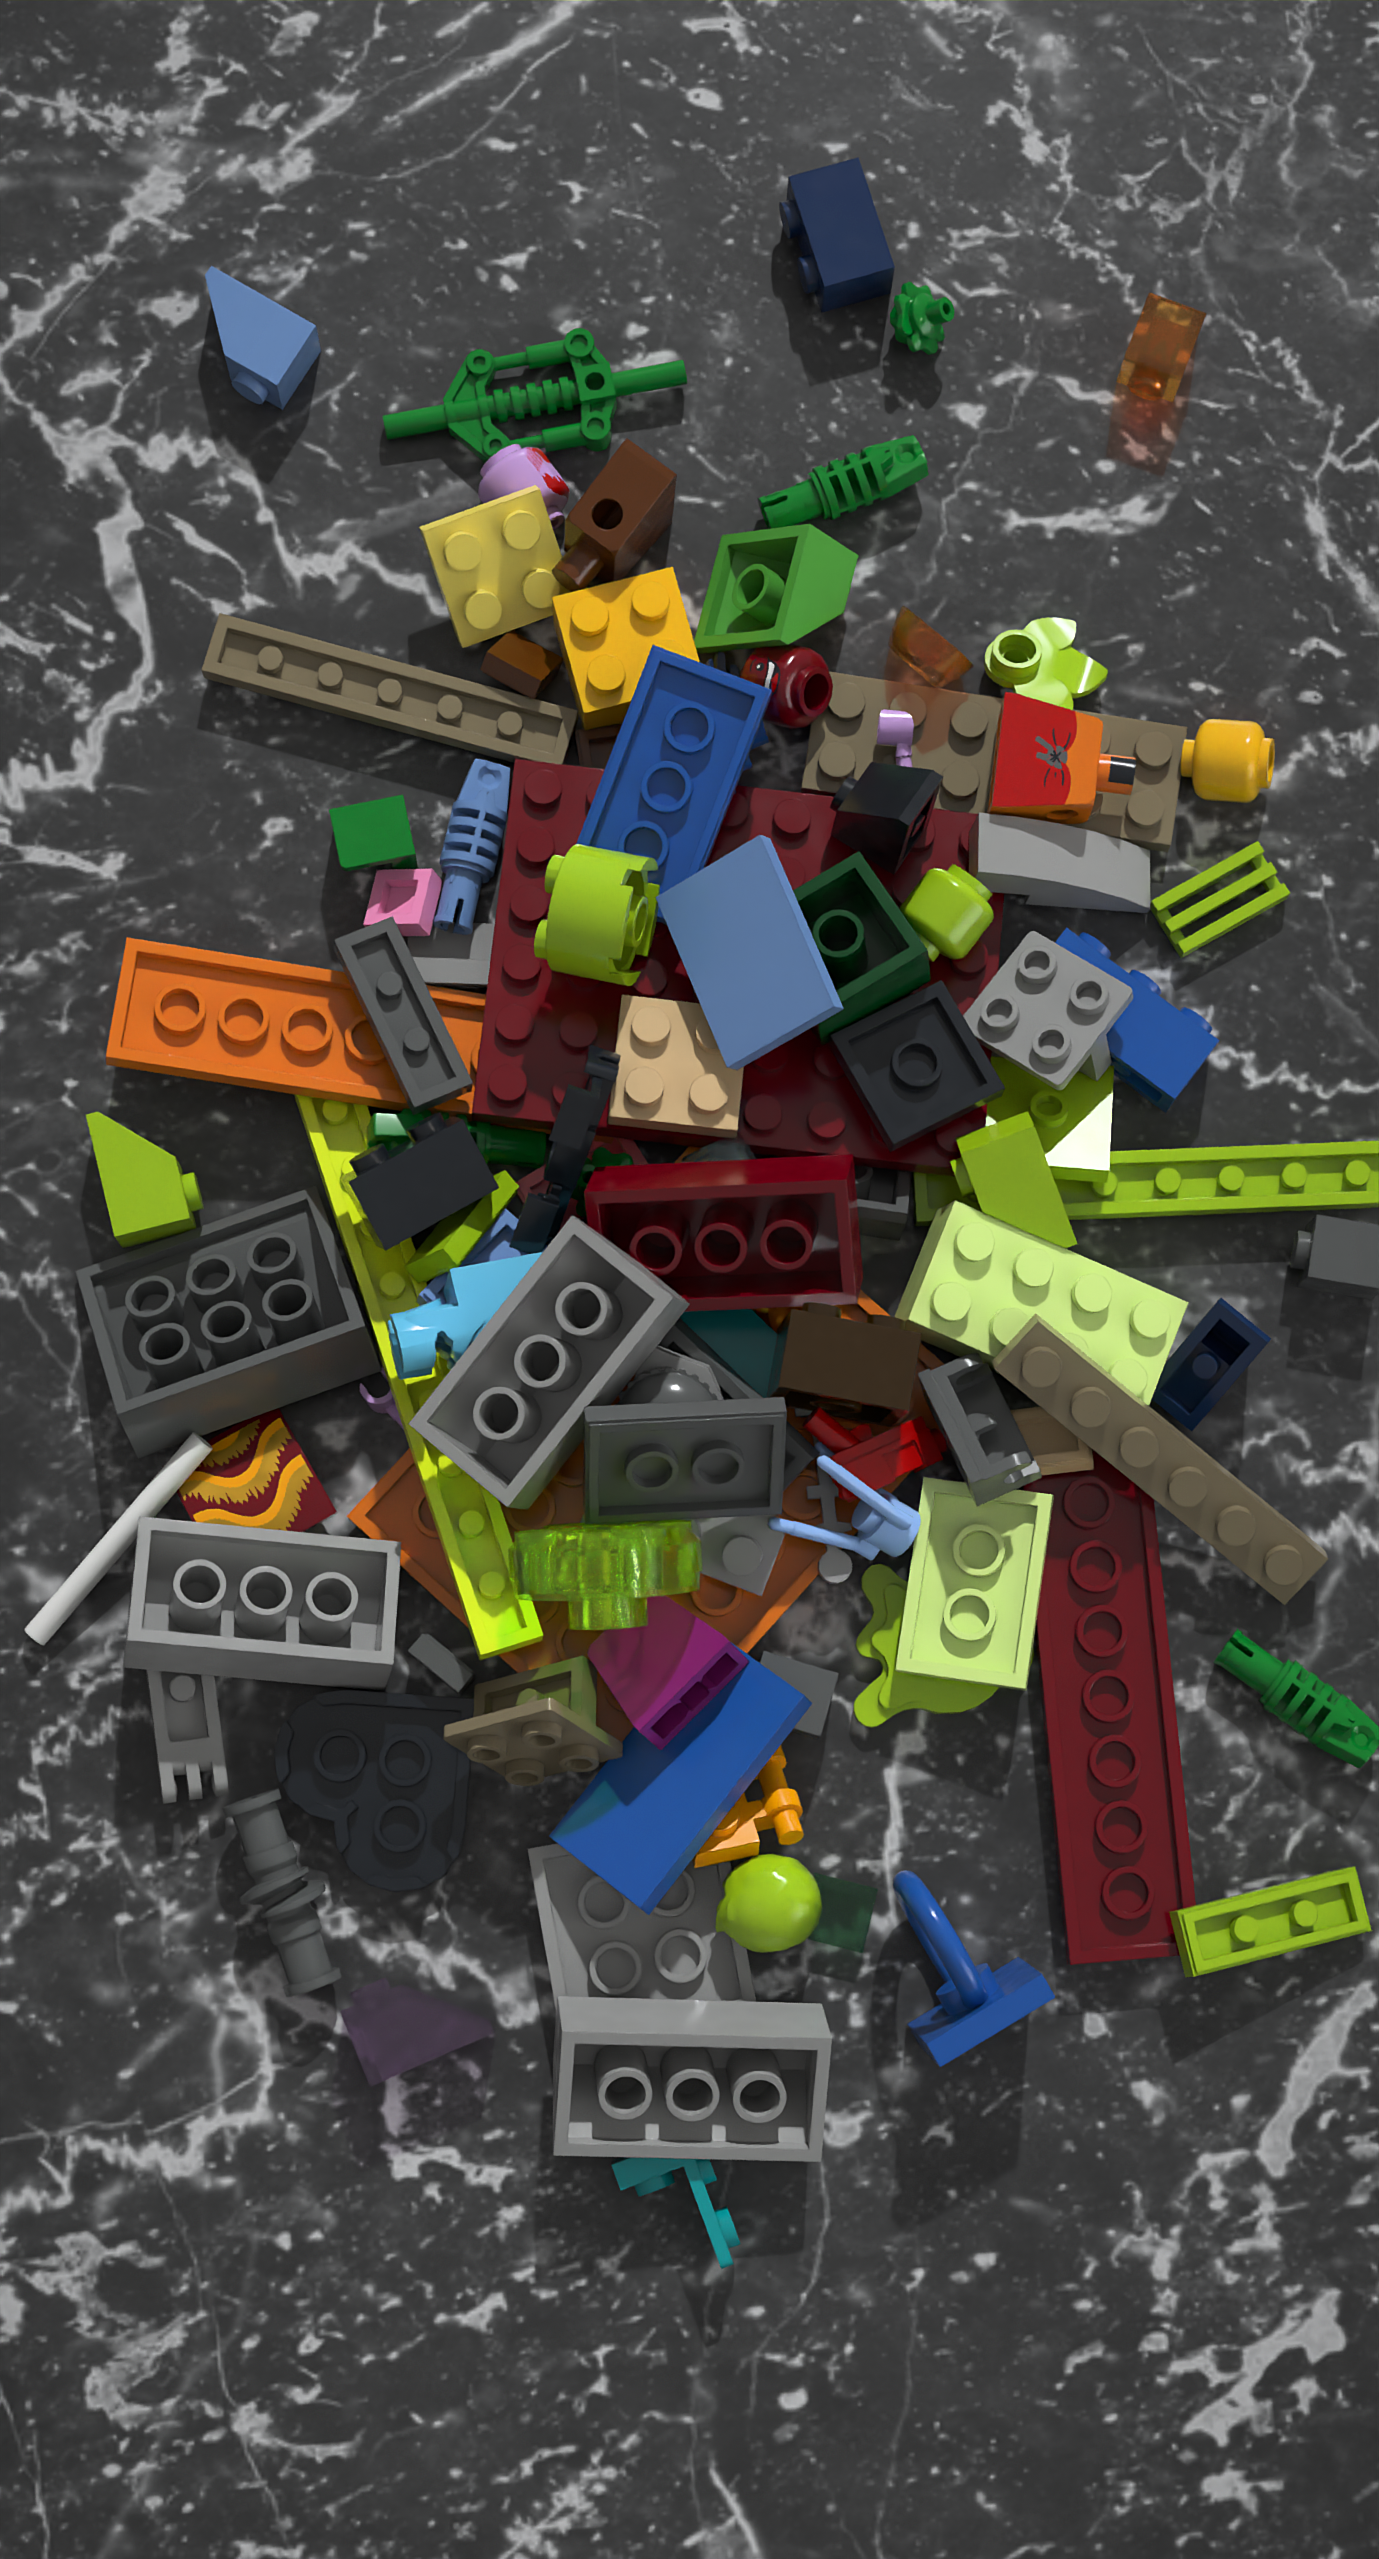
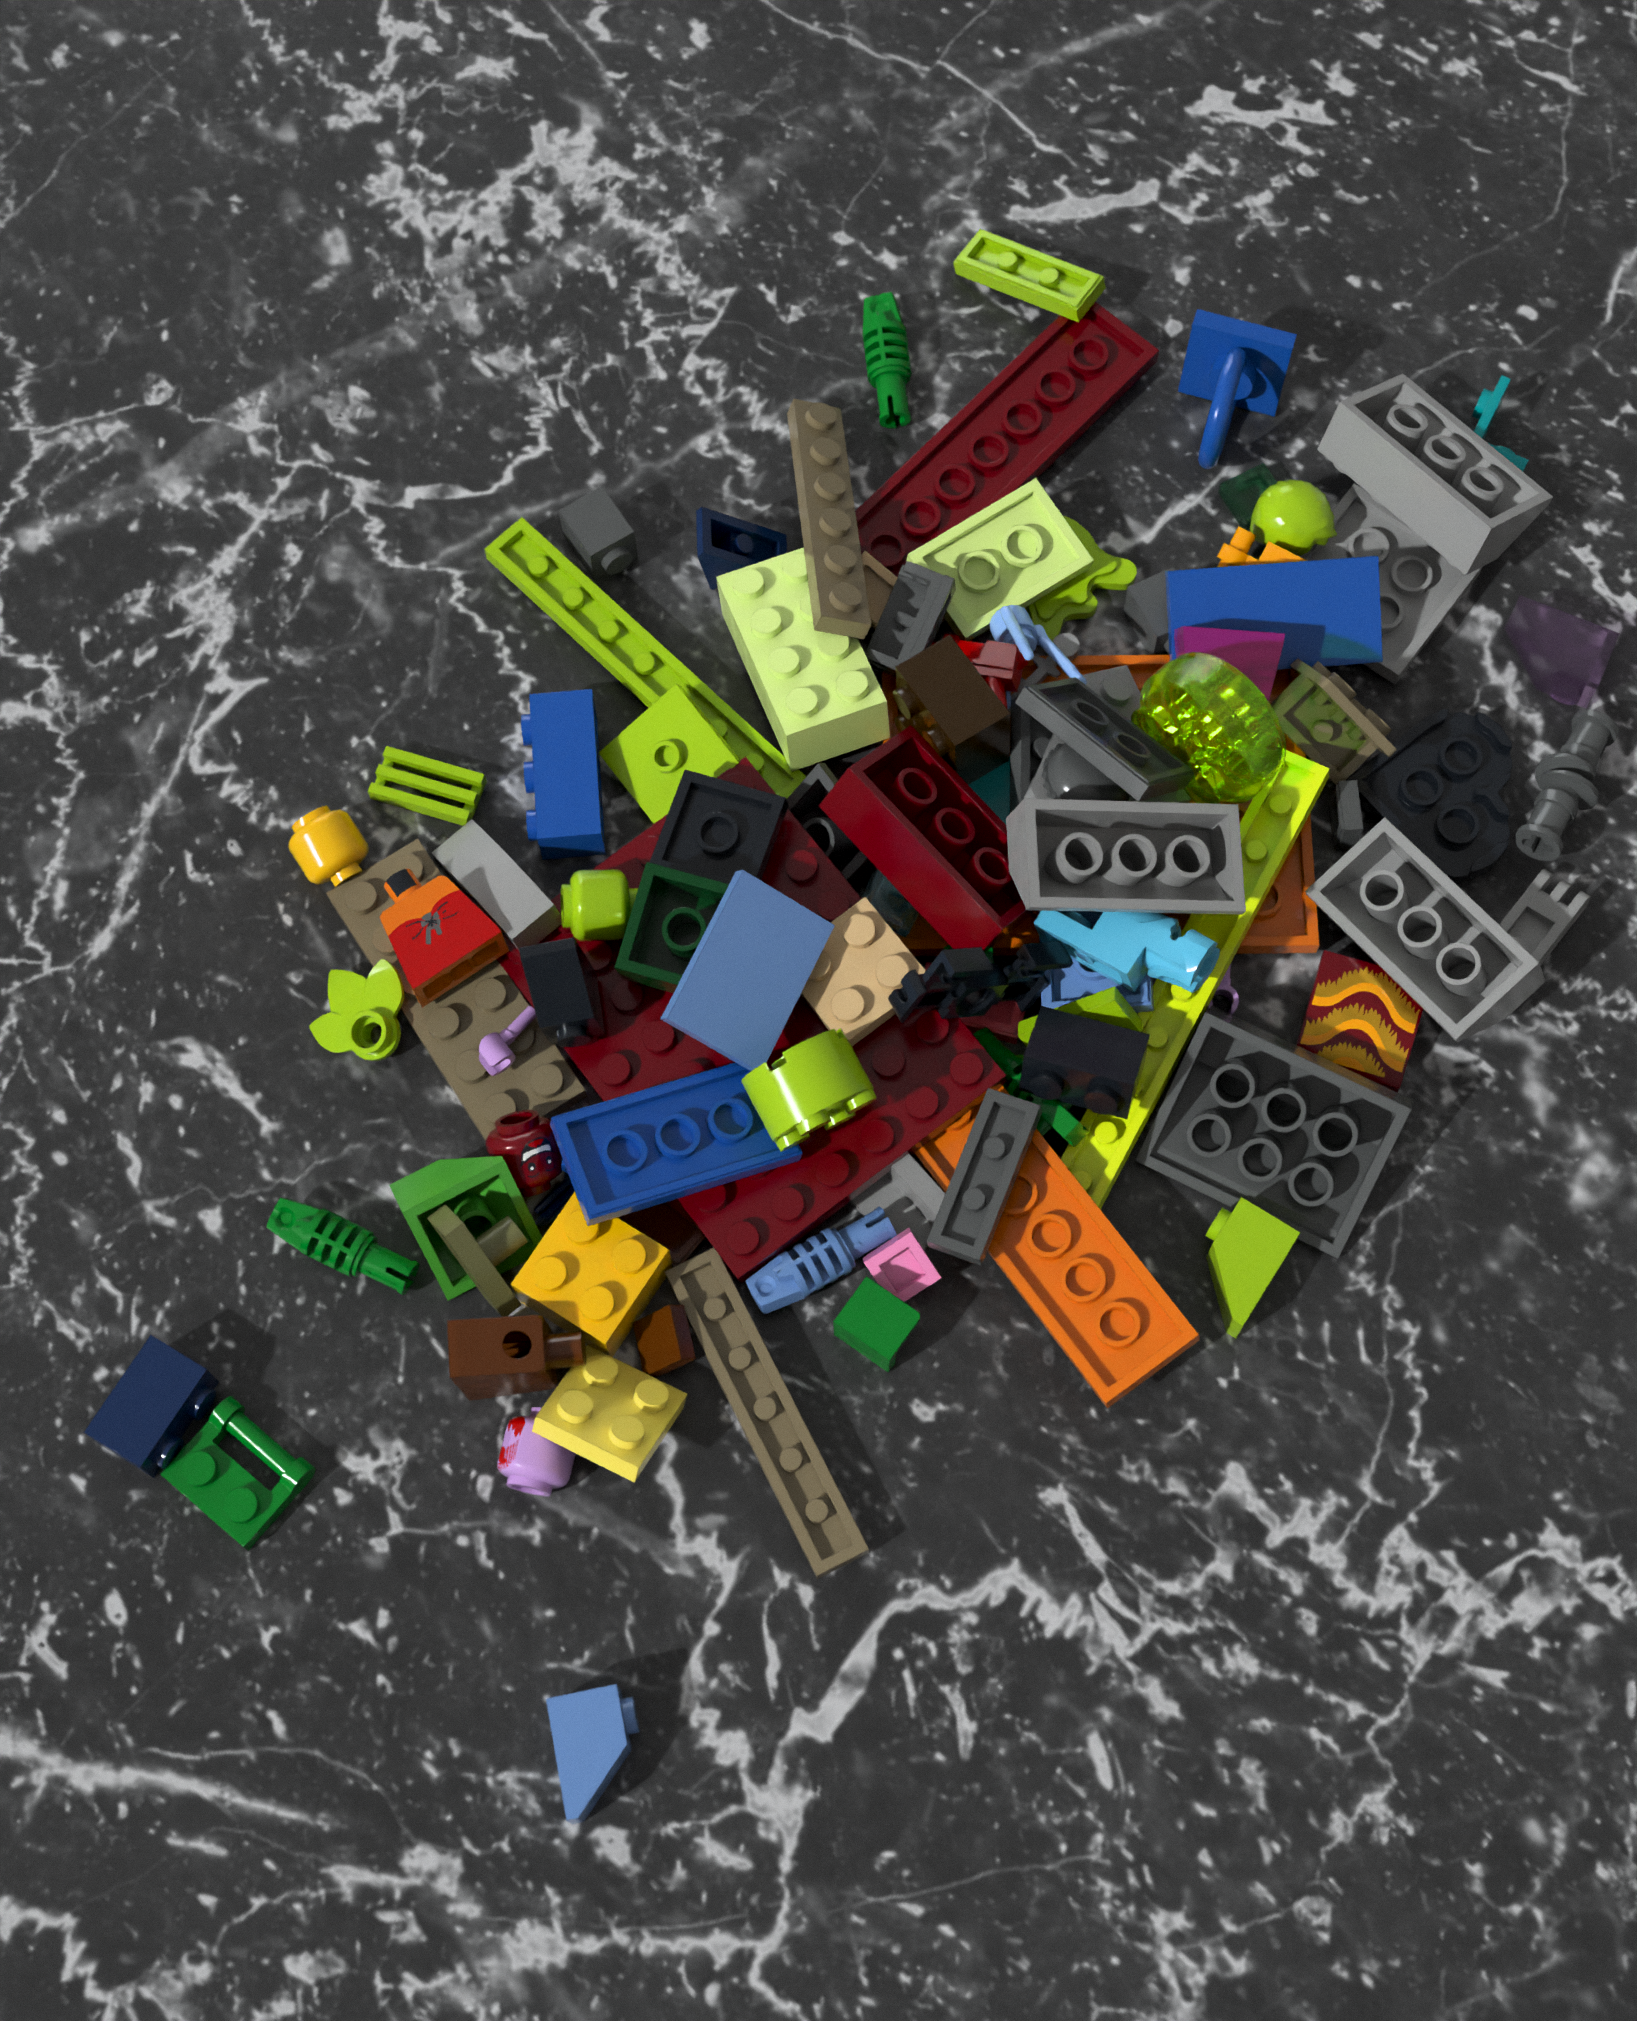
camera: 125 degrees left, 10 degrees down
white bar [24,1432,213,1646] -> none
green bar [383,328,687,463] -> none
clear orange hat [888,605,974,689] -> none
green plant [890,282,954,355] -> none
lime slope [950,1111,1077,1248] -> none
light grey bracket [963,931,1133,1090] -> none
clear orange brick [1116,292,1207,403] -> none
none -> green plate [160,1396,316,1551]
none -> olive tile [427,1204,528,1317]

